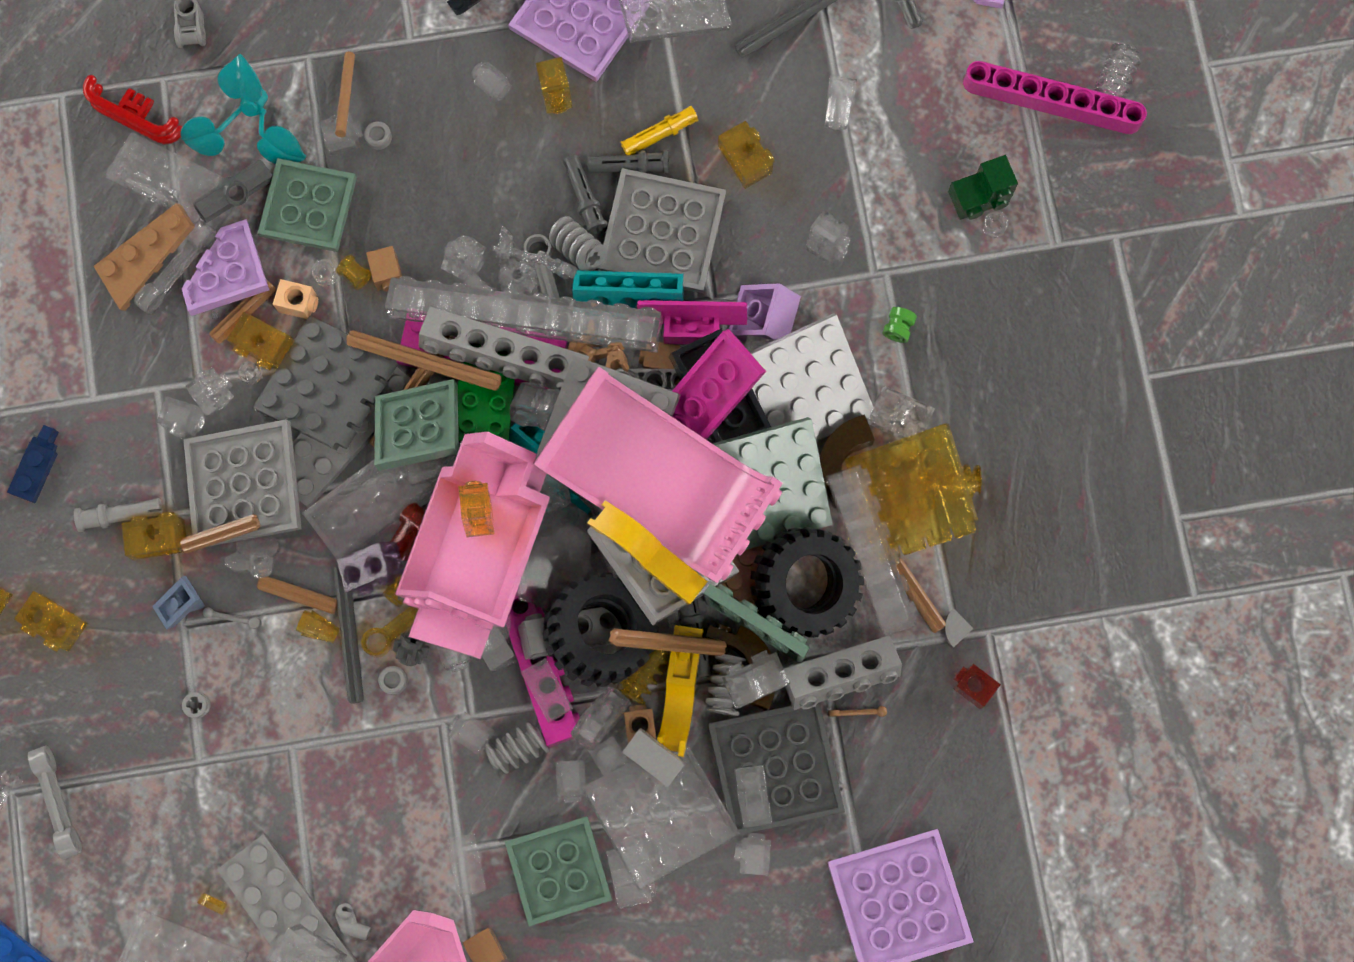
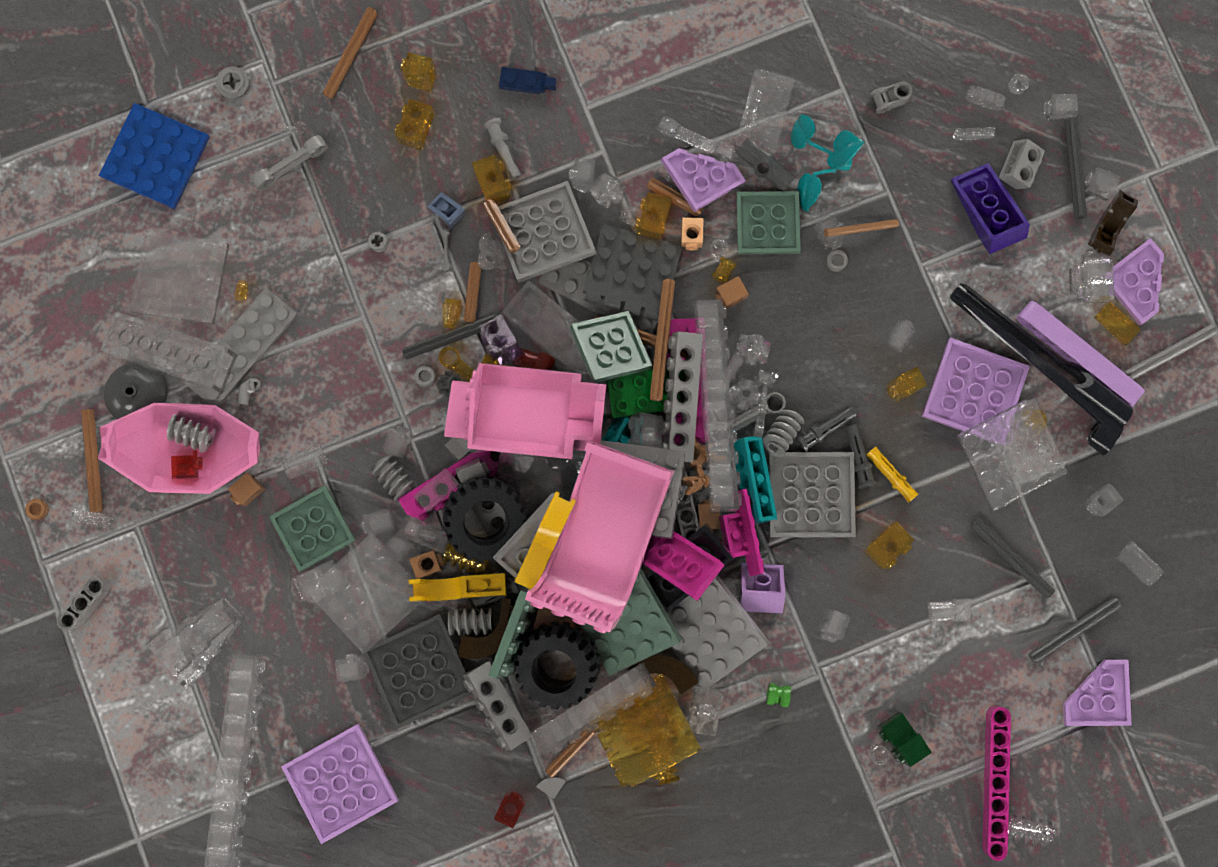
camera: 80 degrees right, 5 degrees up
red piece [83,75,183,144] -> none
medium nougat wing [94,203,195,311] -> none
clear yellow brick [458,481,495,538] -> none
medium nougat axle [609,629,727,656] -> none
light grey tile [622,728,686,787] -> none
clear brick [721,650,790,709] -> none
clear brick [734,765,773,828] -> none
medium nougat hinge [828,706,887,717] -> none

